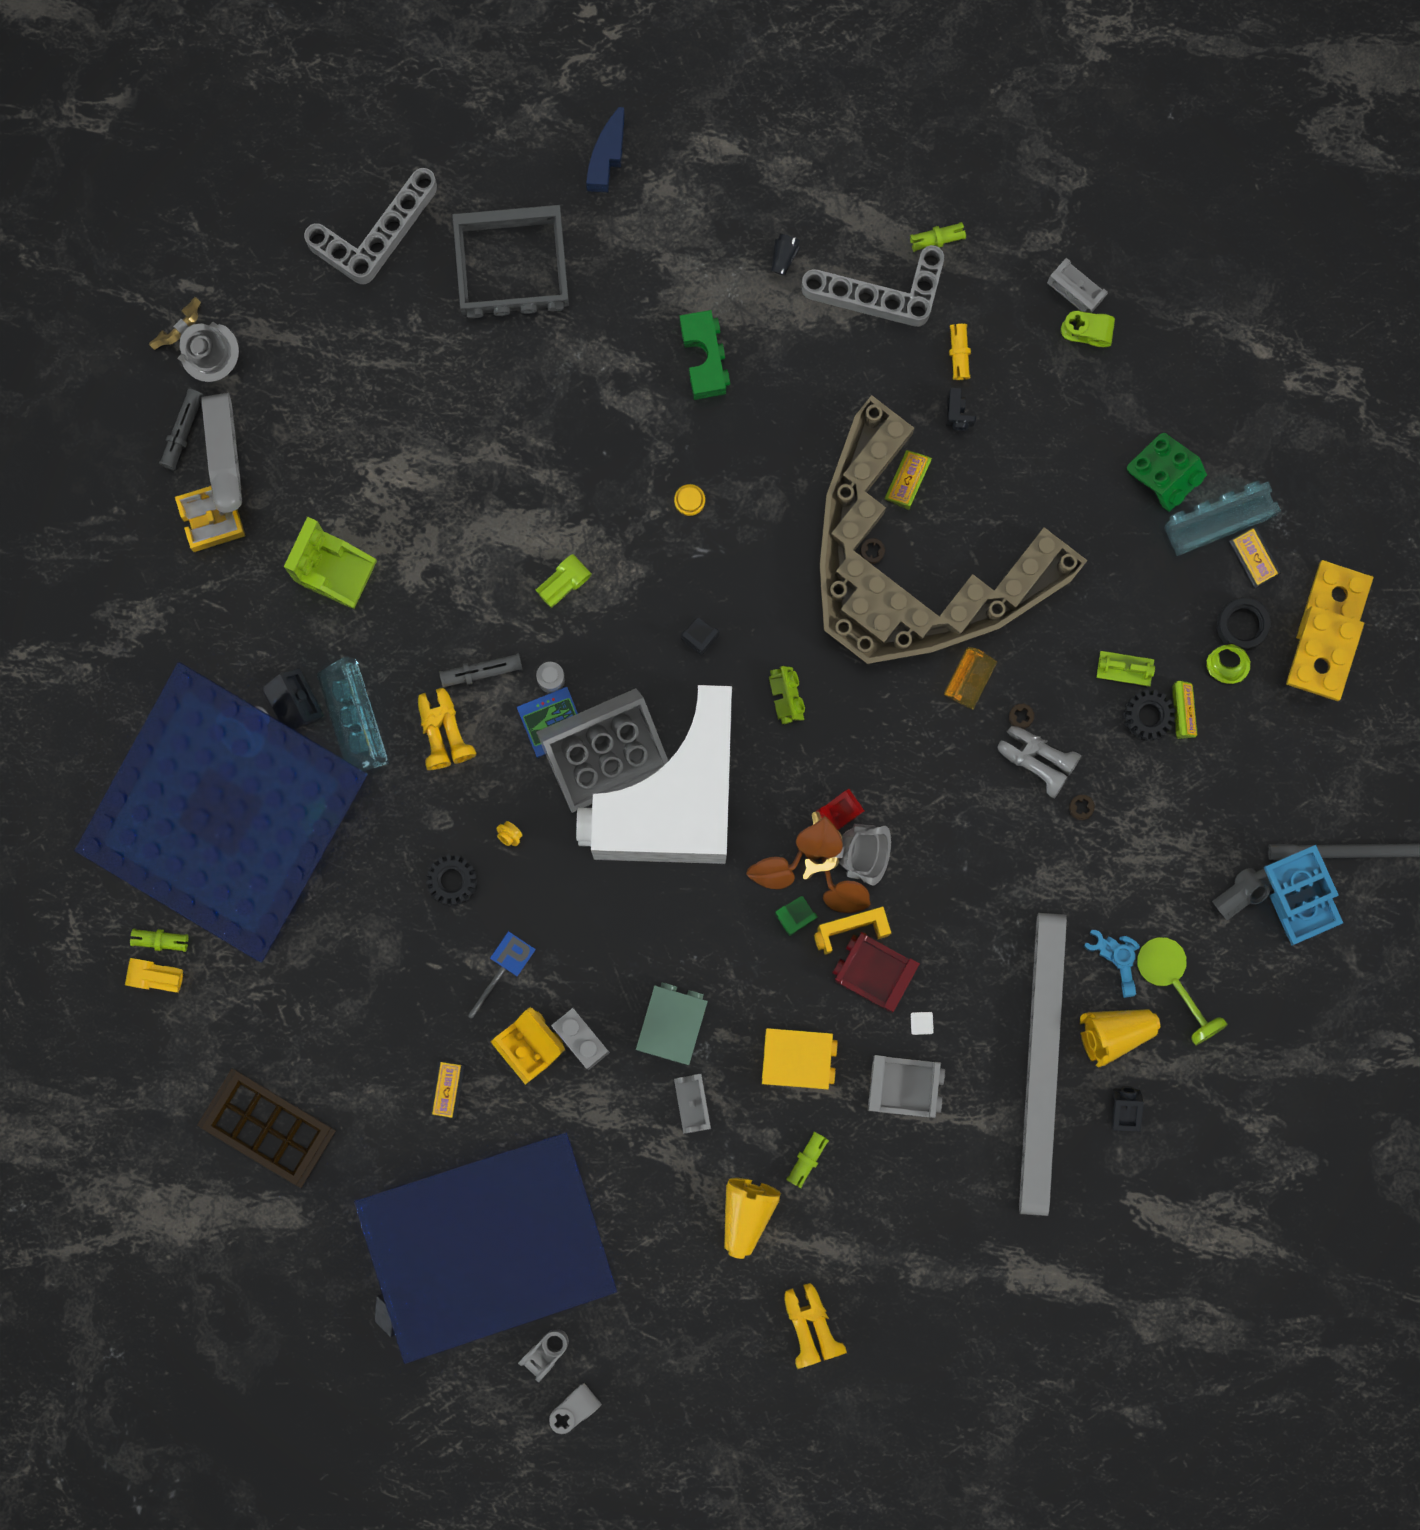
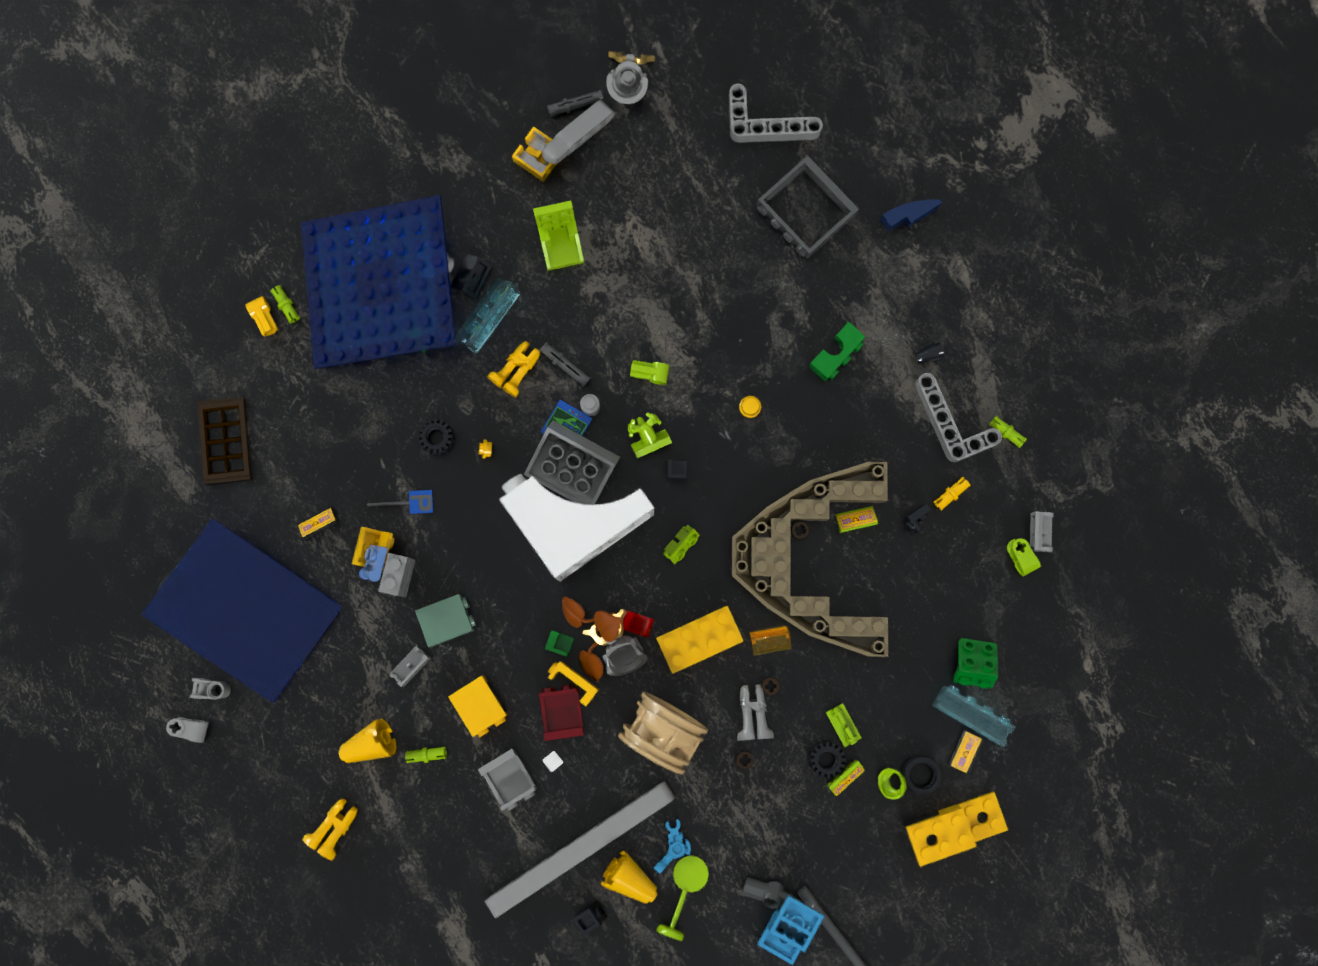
camera: 55 degrees right, 0 degrees up
none -> medium blue plate [359,545,388,582]
none -> tan wheel [618,692,708,774]
none -> lime piece [628,413,672,458]
none -> yellow brick [656,606,743,674]

